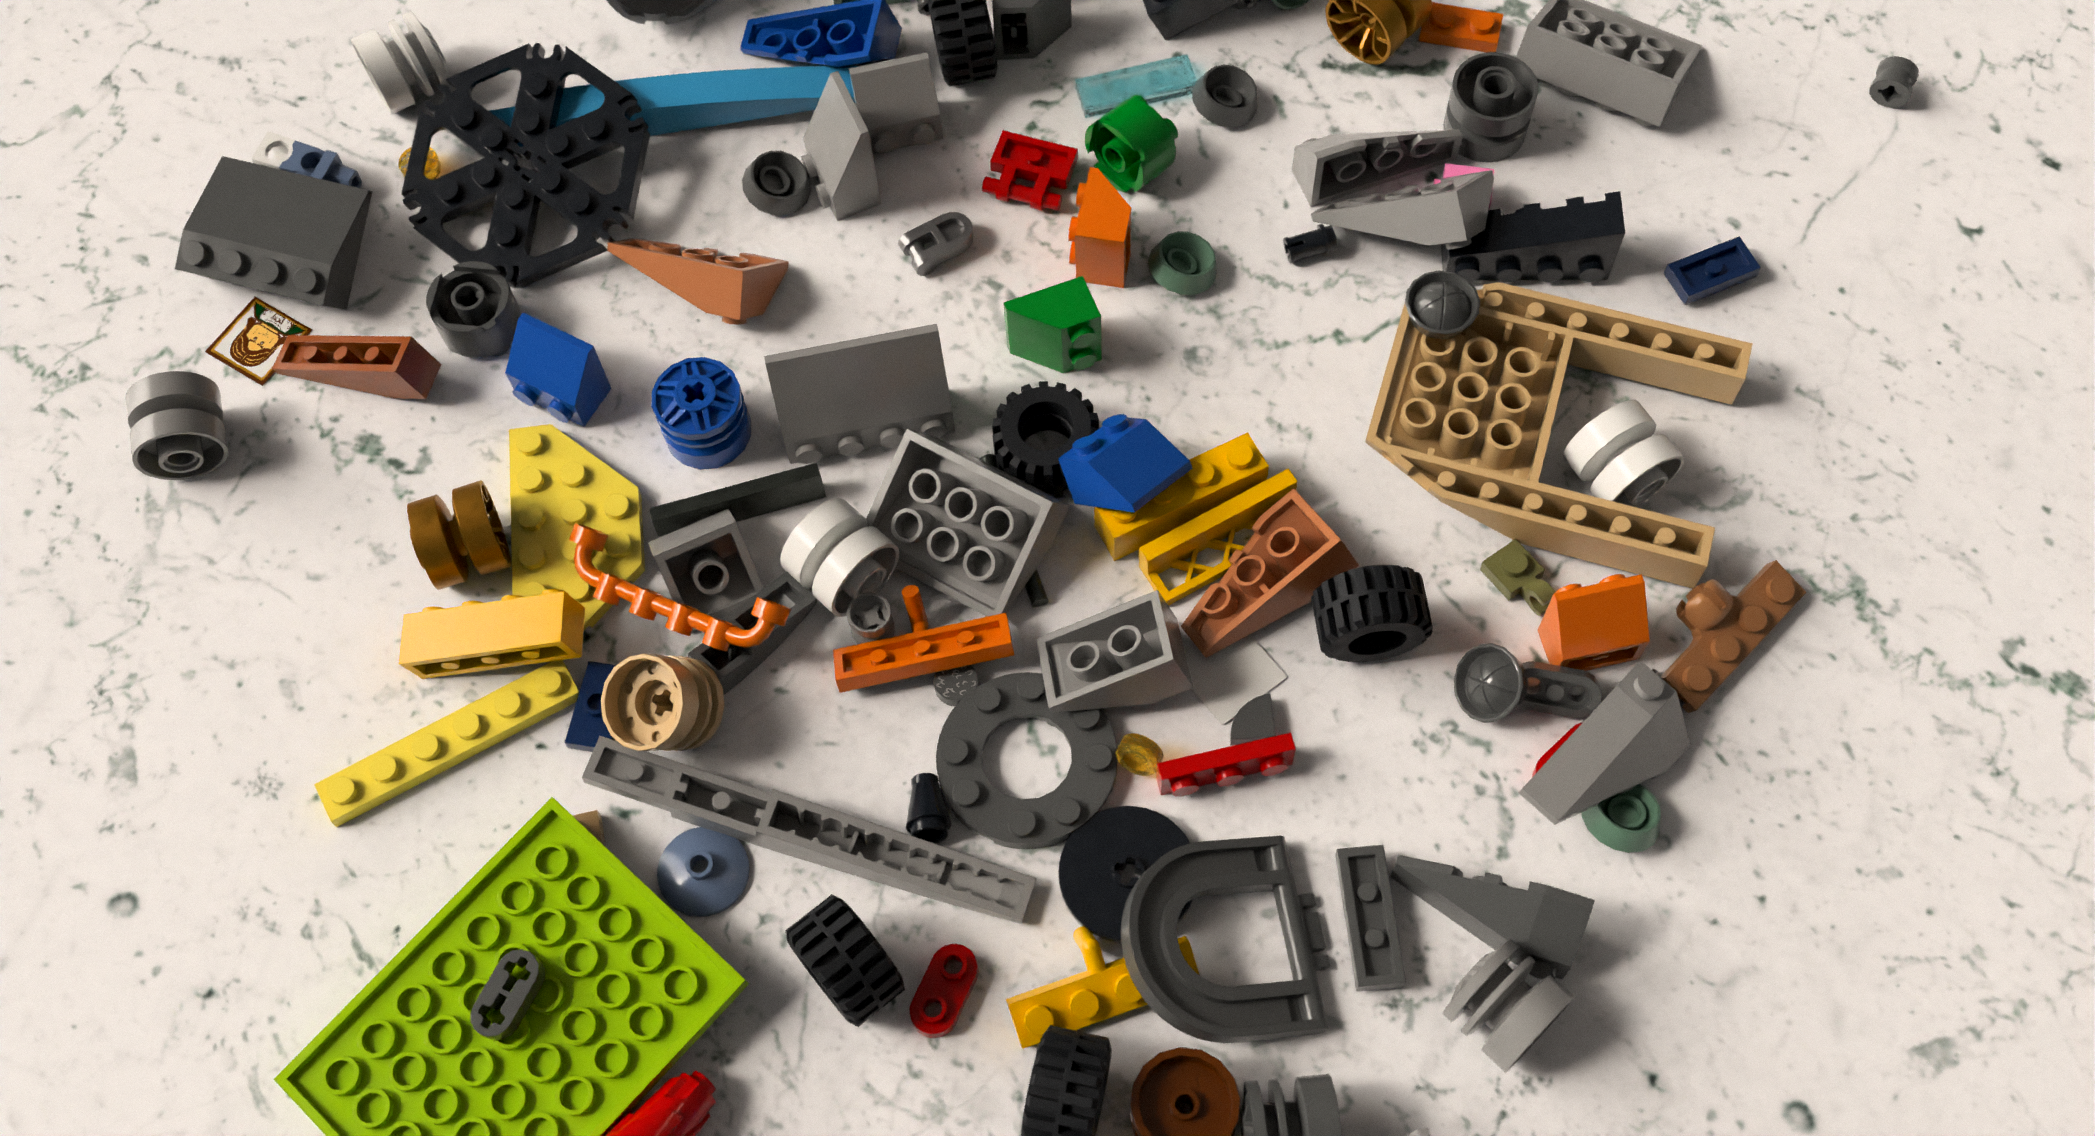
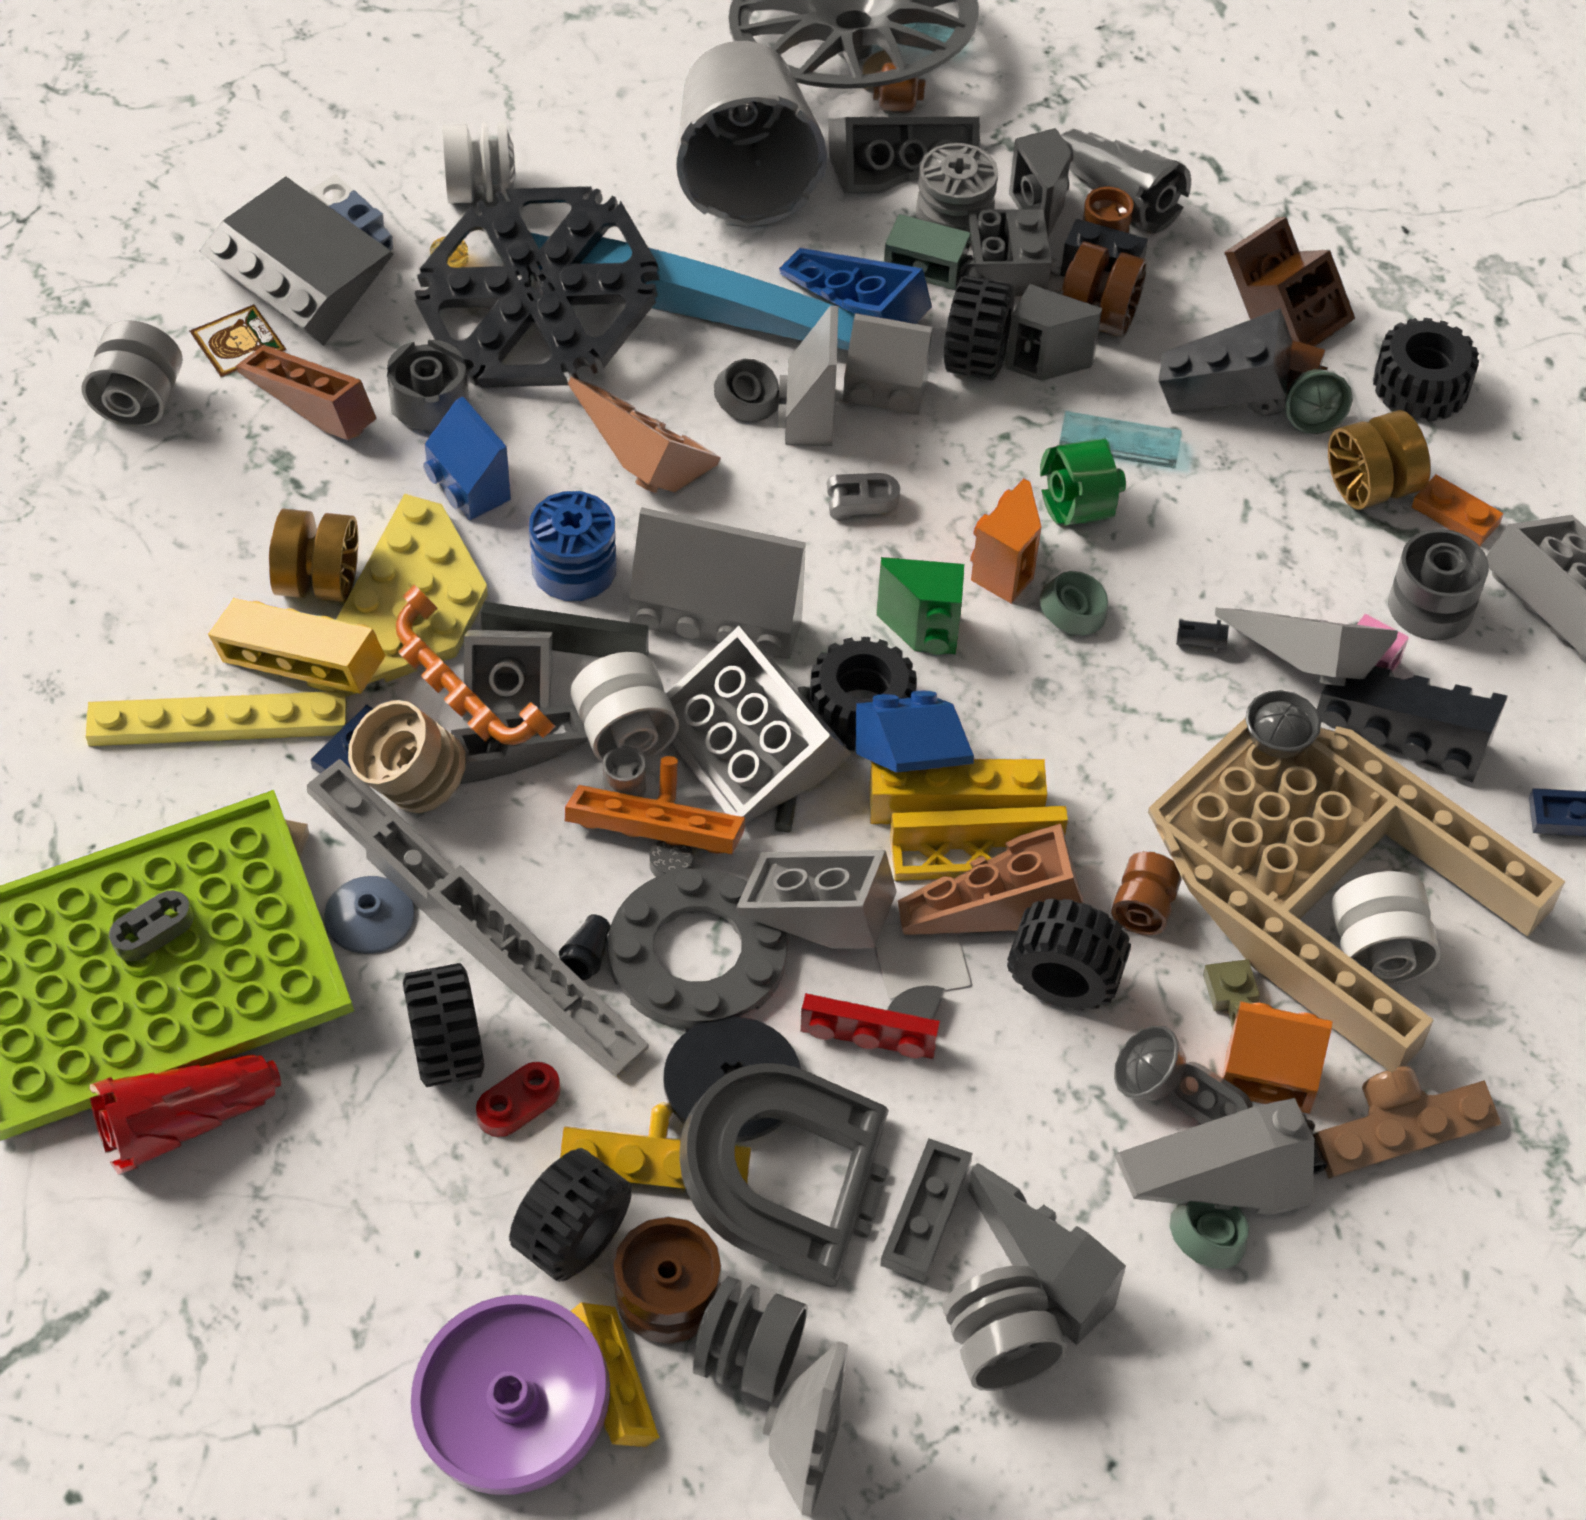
camera: 20 degrees right, 10 degrees down
red plate [982,130,1078,211] -> none
clear yellow tile [1115,733,1164,776] -> none
dark grey hat [1192,65,1257,128] -> none
light grey wedge [1292,129,1463,207] -> none
none -> dark orange wheel [1111,851,1182,936]

